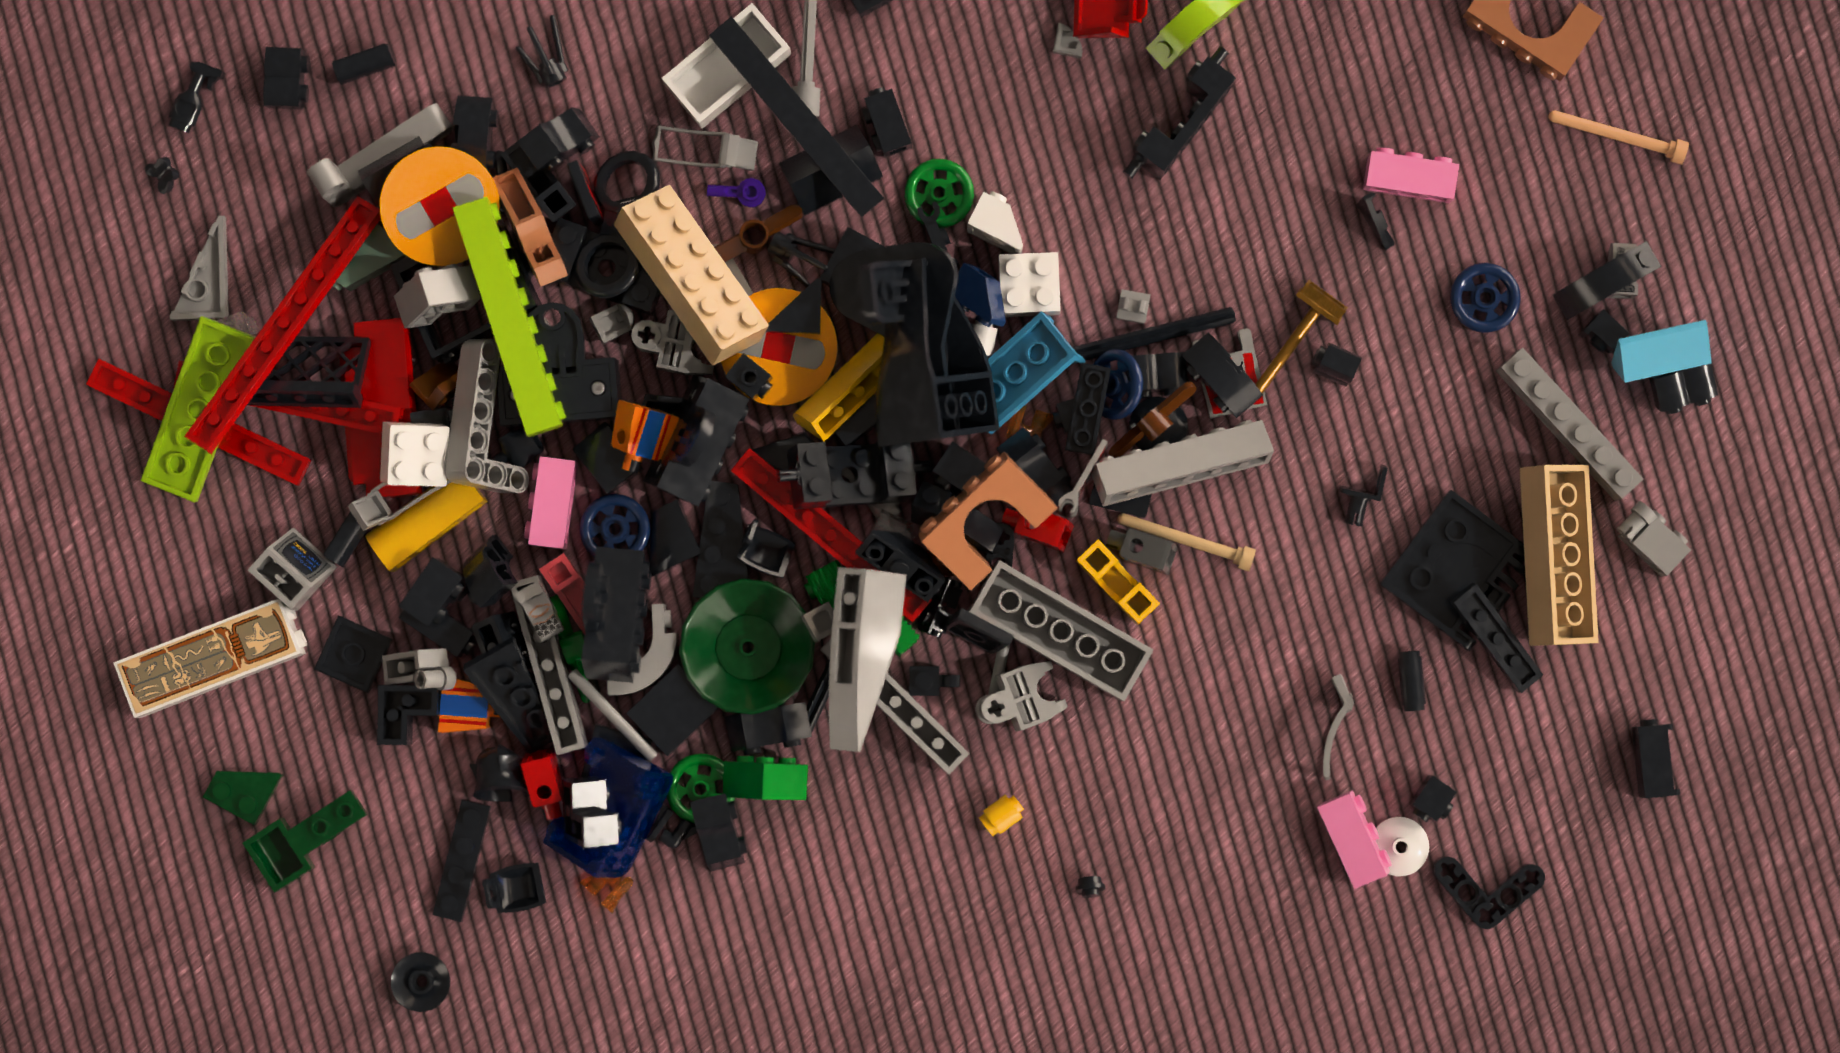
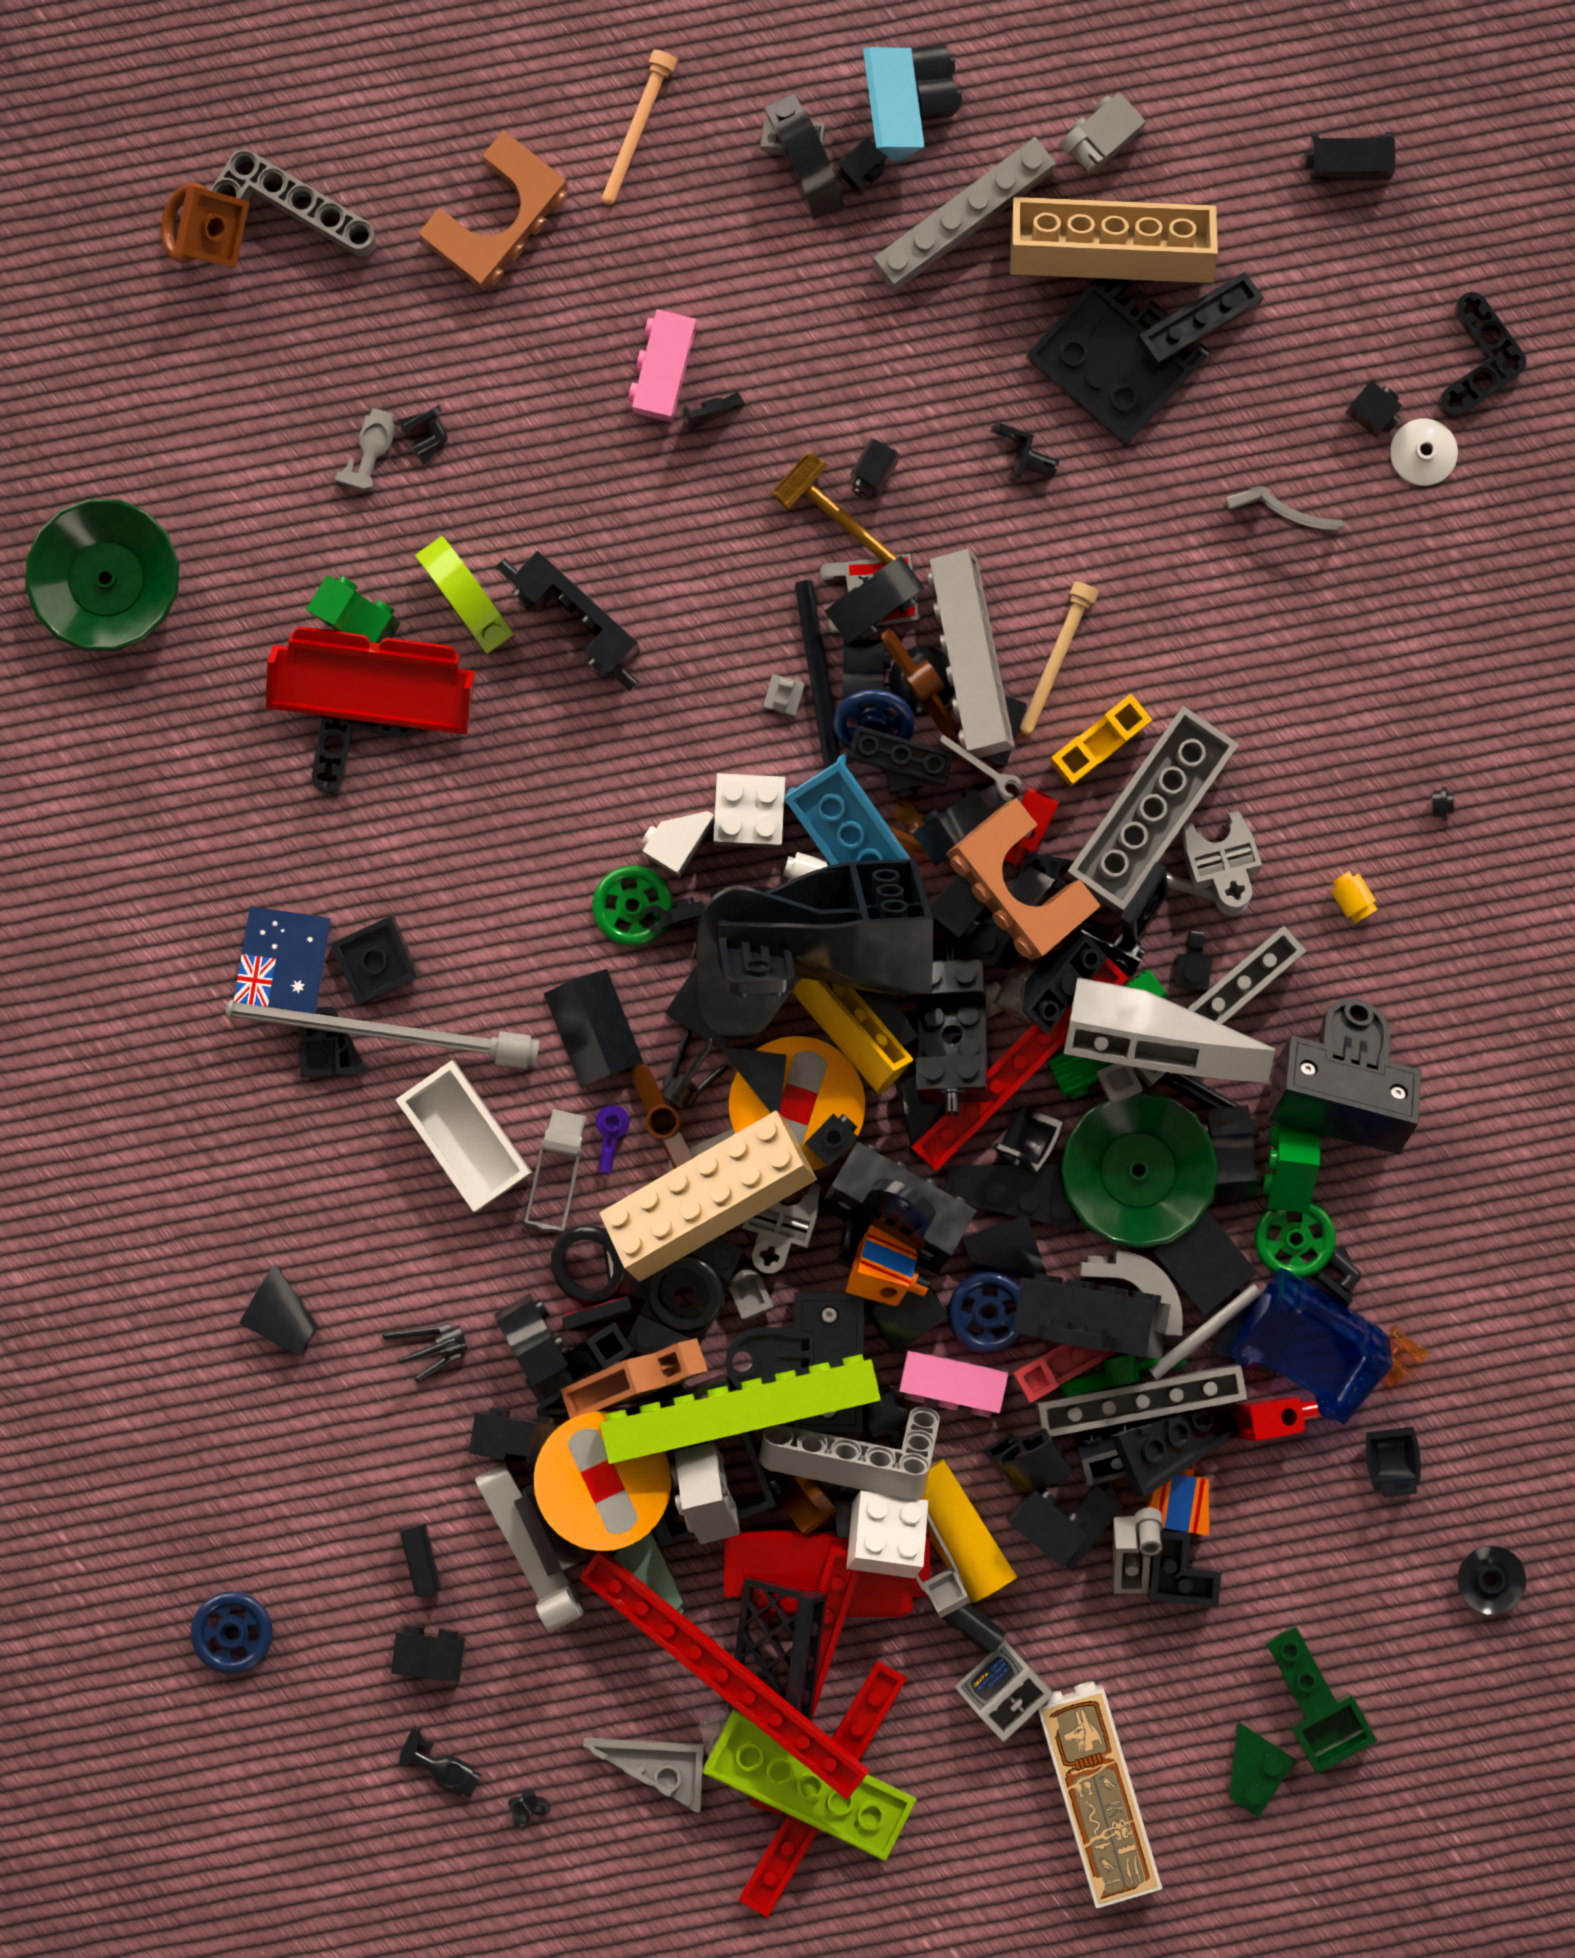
camera: 90 degrees left, 0 degrees up
black tile [314,615,394,693] -> none
black plate [432,799,492,922] -> none
black helmet [469,744,529,802] -> none
light grey leg [514,581,564,641] -> none
brick [562,776,621,848] -> none
black brick [690,793,748,872] -> none
black tile [709,16,884,218] -> none
black brick [861,87,912,158] -> none
dark blue slope [955,263,1006,327] -> none
light grey tile [1053,23,1082,58] -> none
dark grey torso [1106,528,1178,575] -> none
bright pink brick [1317,790,1391,889] -> none
black piece [1398,651,1426,711] -> none
dark blue plate [1450,263,1521,333] -> none
none -> black brick [1269,999,1421,1155]

